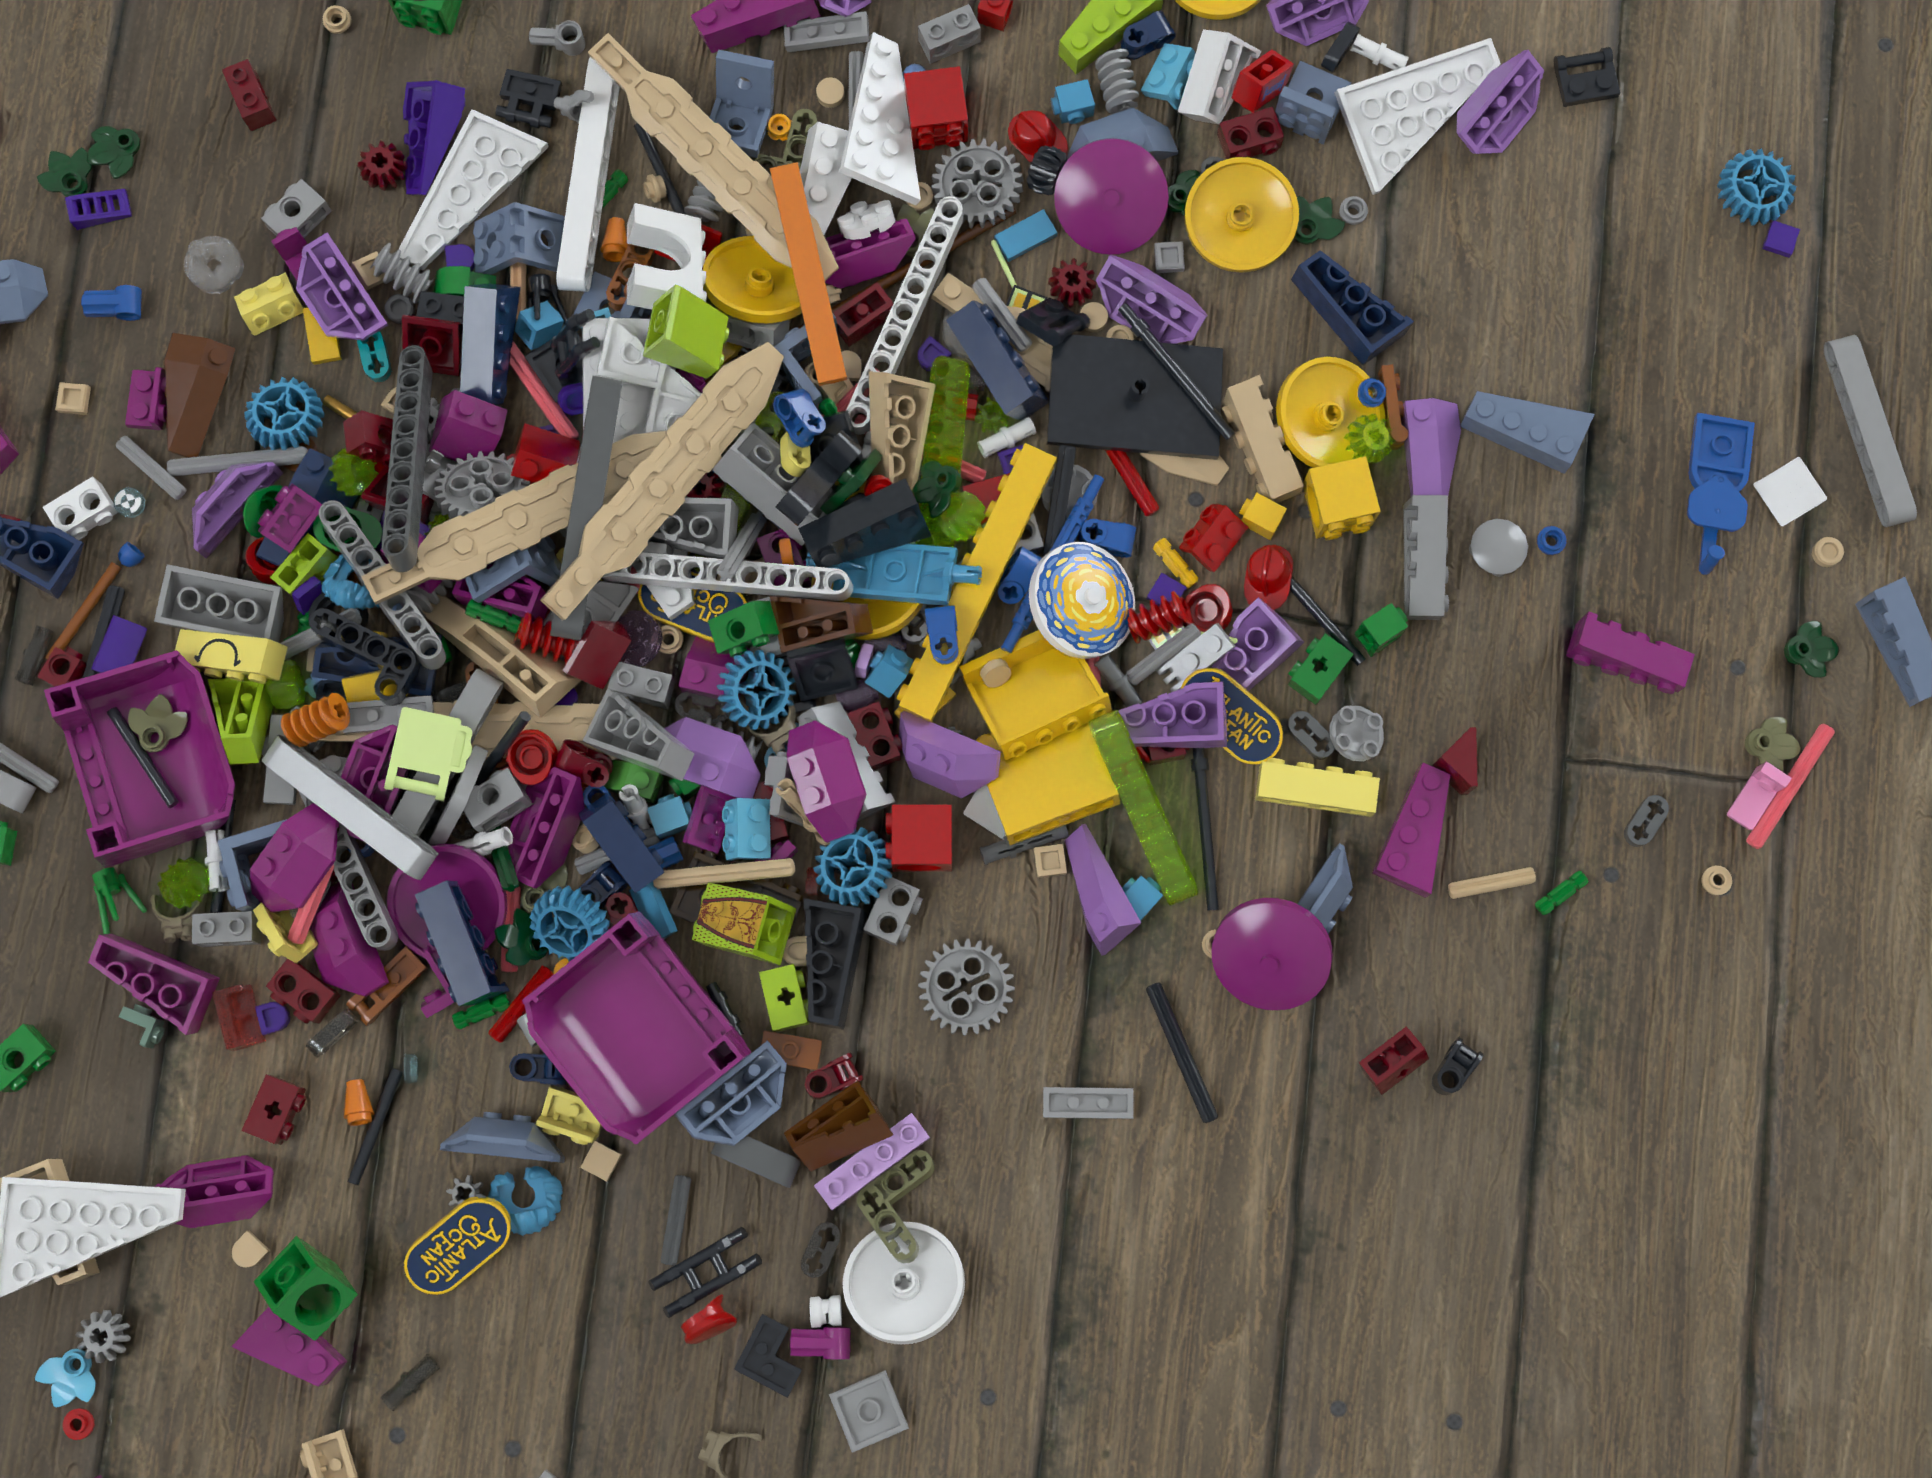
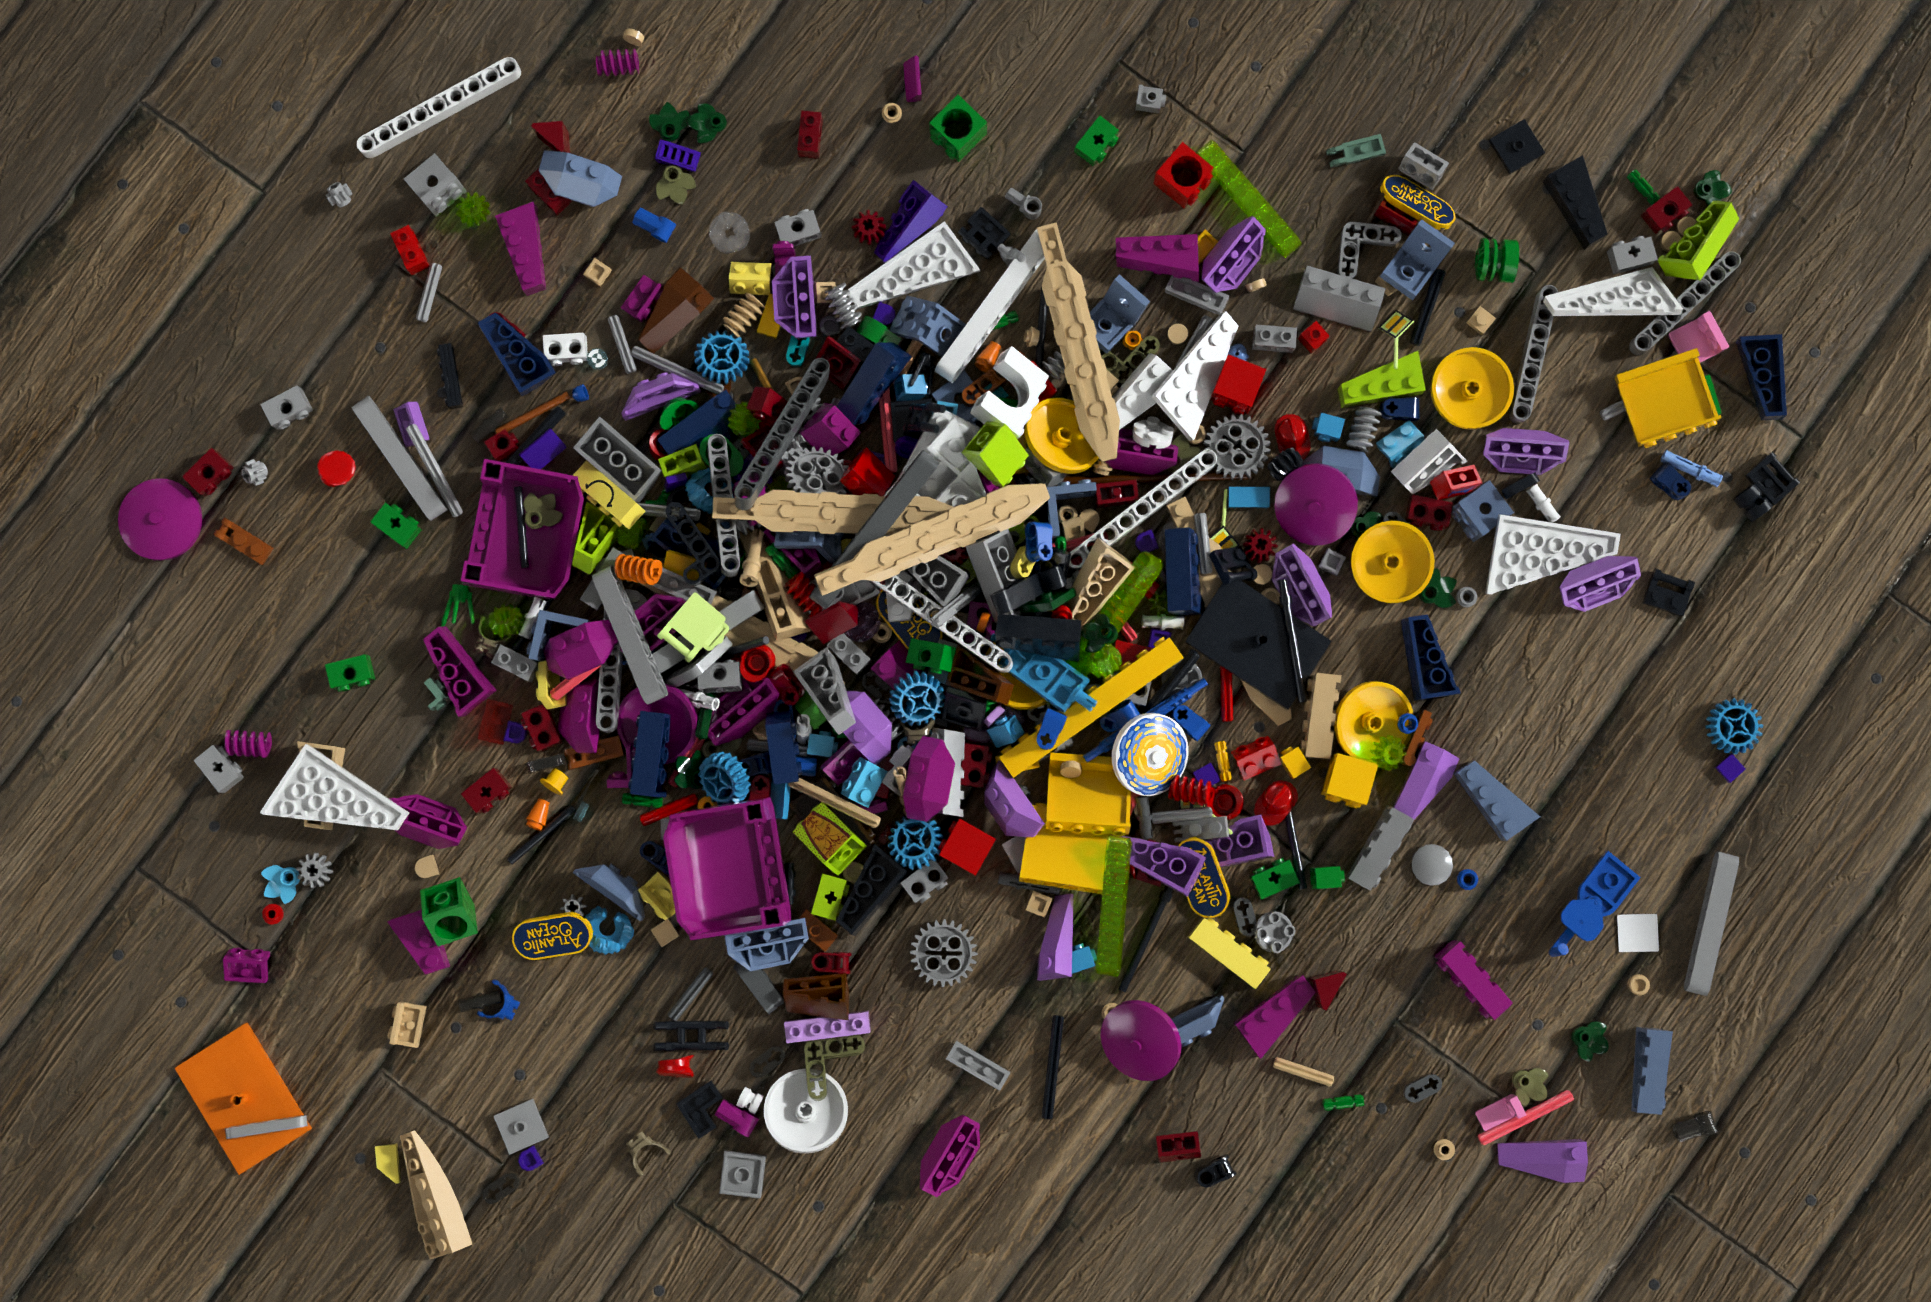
camera: 30 degrees right, 5 degrees up
magenta bracket [258,483,323,553] -> none
orange tile [770,162,847,386] -> none
none -> blue helmet [477,979,520,1021]
none -> yellow piece [540,768,569,796]
none -> olive plate [656,165,696,205]
none -> tan piece [723,293,765,338]
none -> tan pin [739,529,765,587]
none -> magenta wedge [920,1114,980,1197]
none -> medium lavender wedge [1497,1139,1588,1183]

